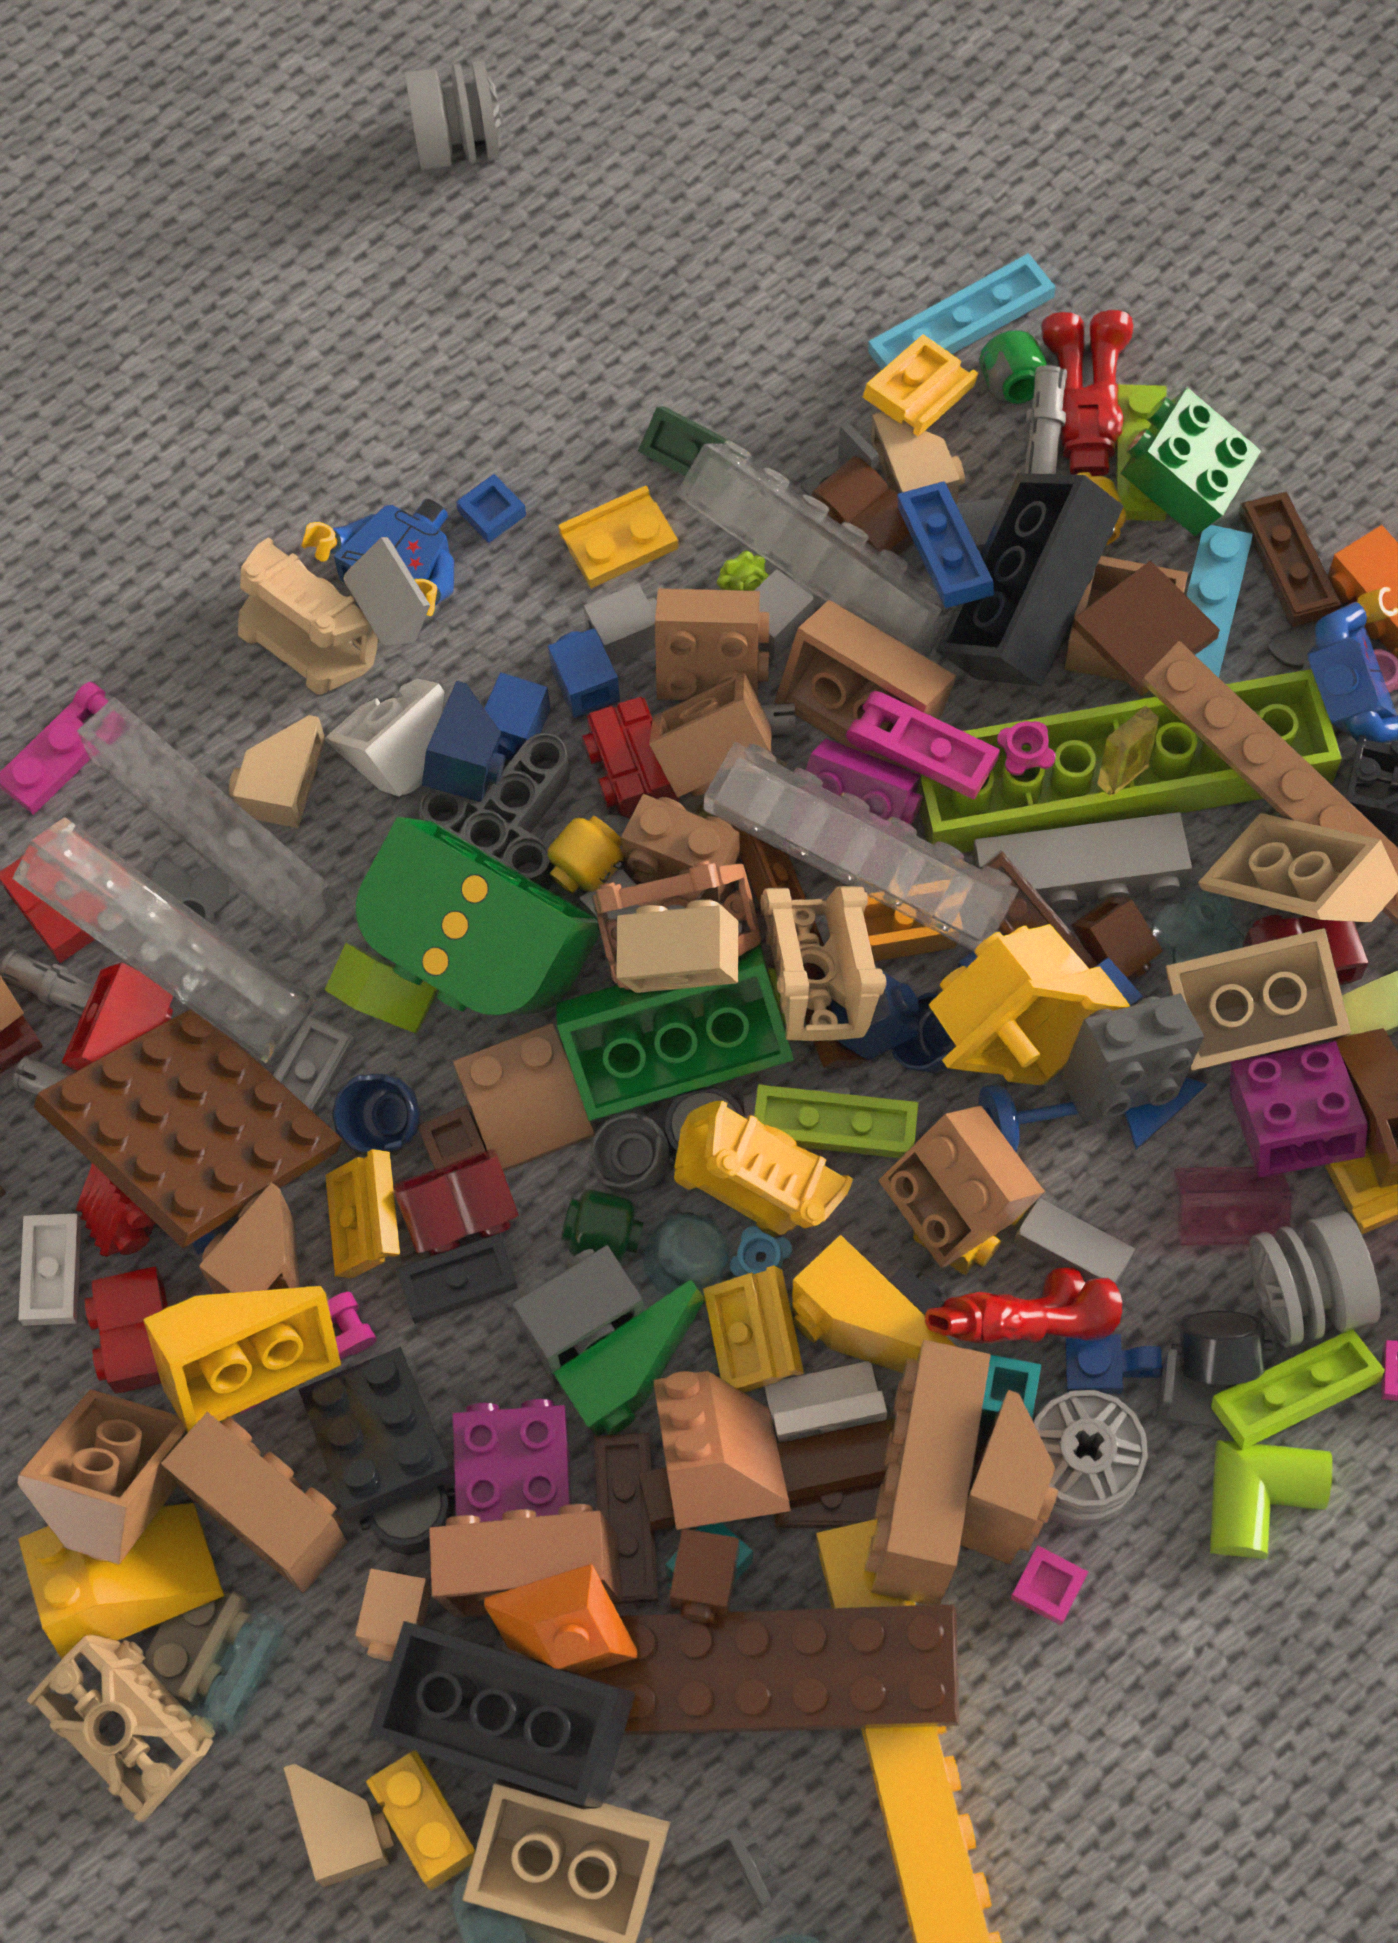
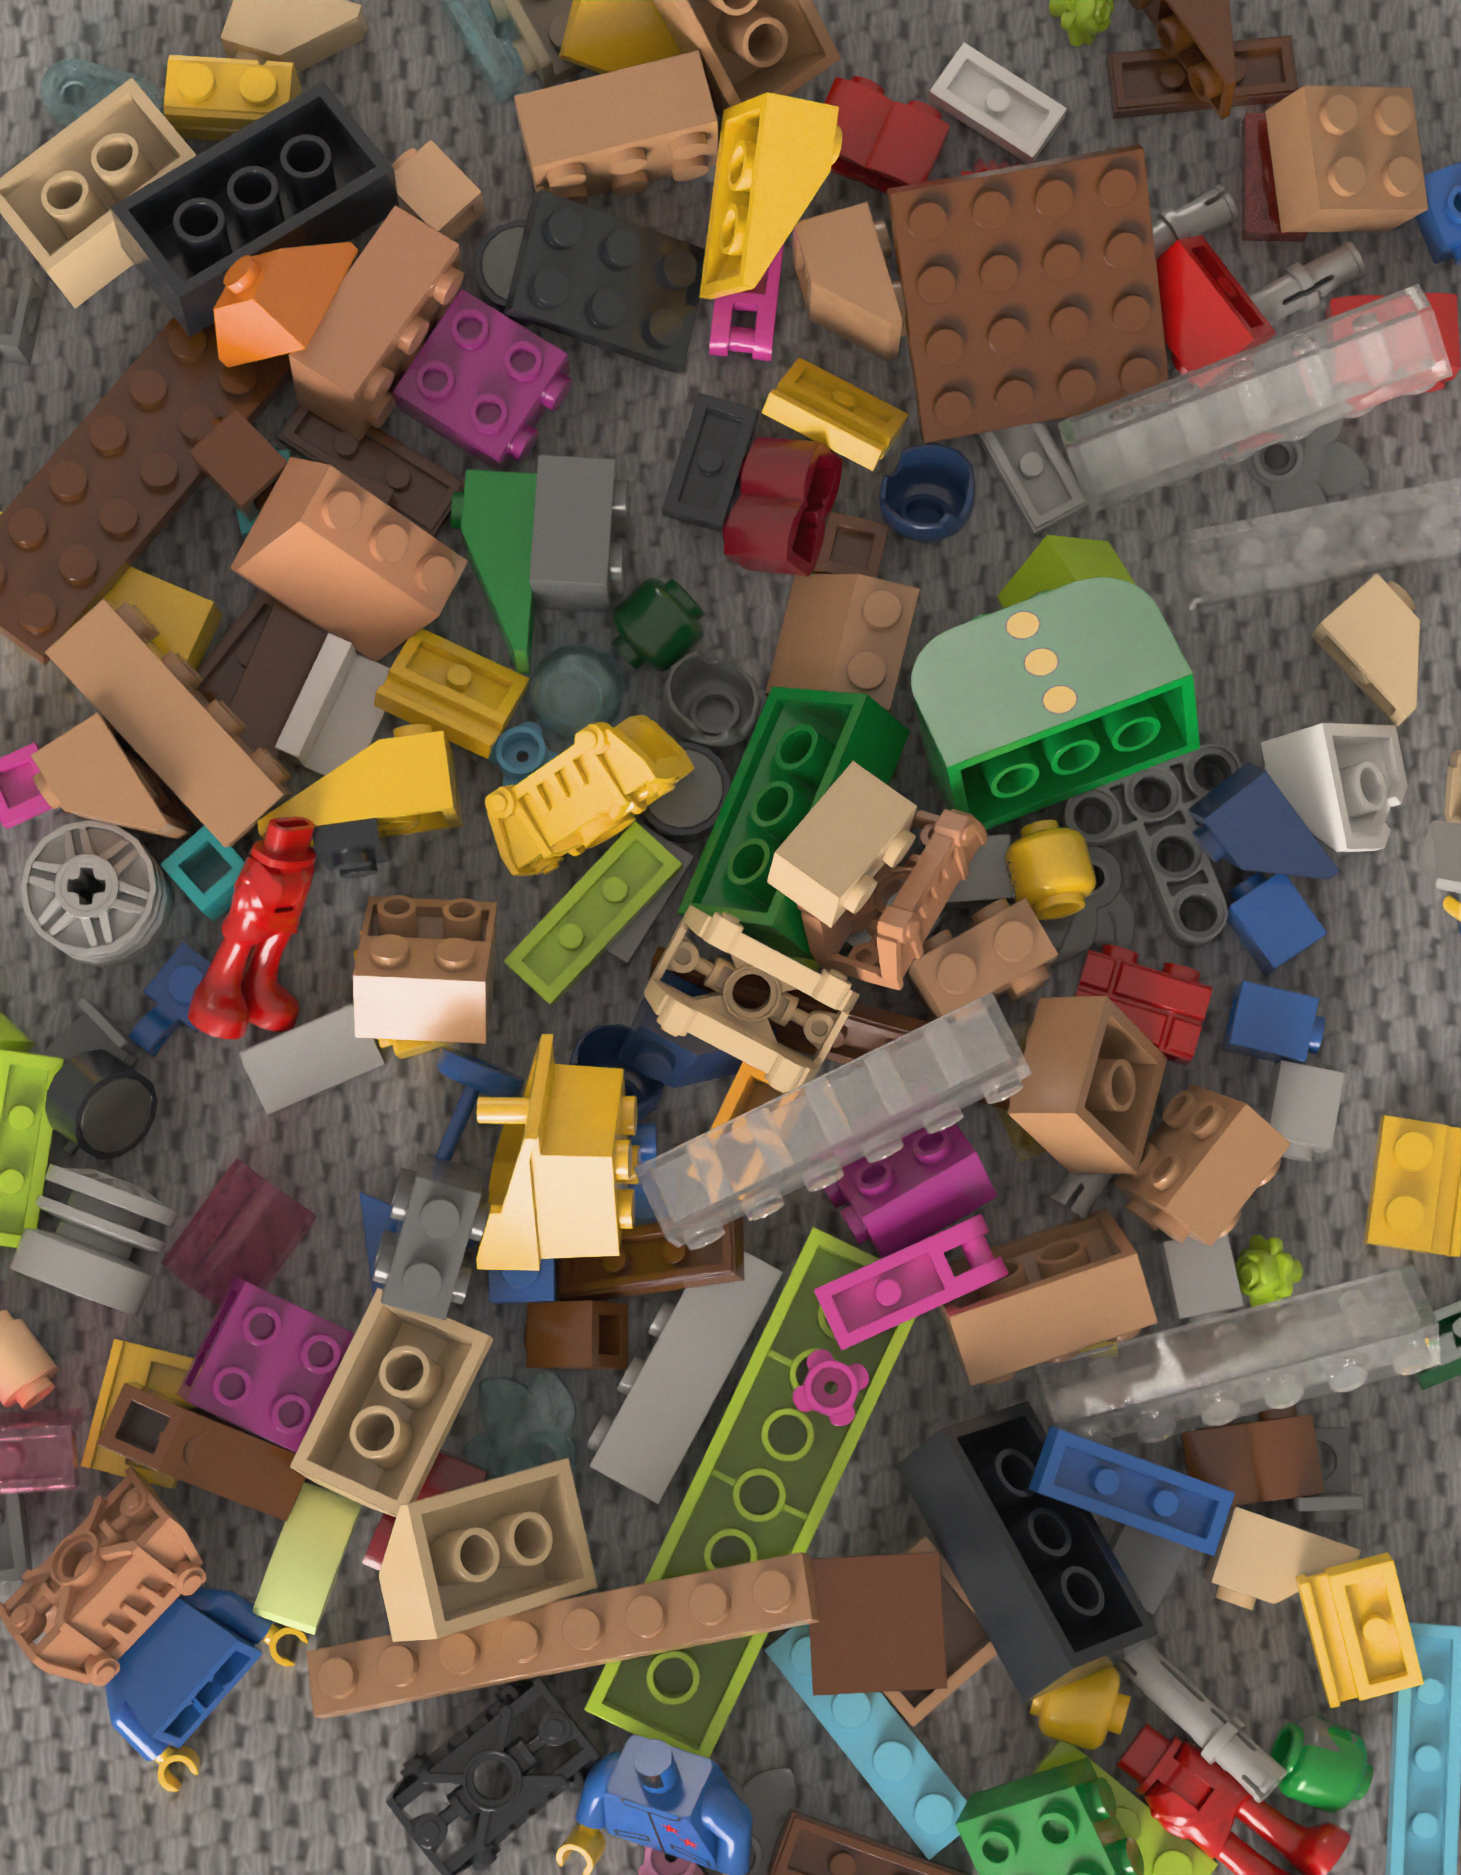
camera: 125 degrees right, 15 degrees up
clear yellow tile [1098,706,1159,796] -> none

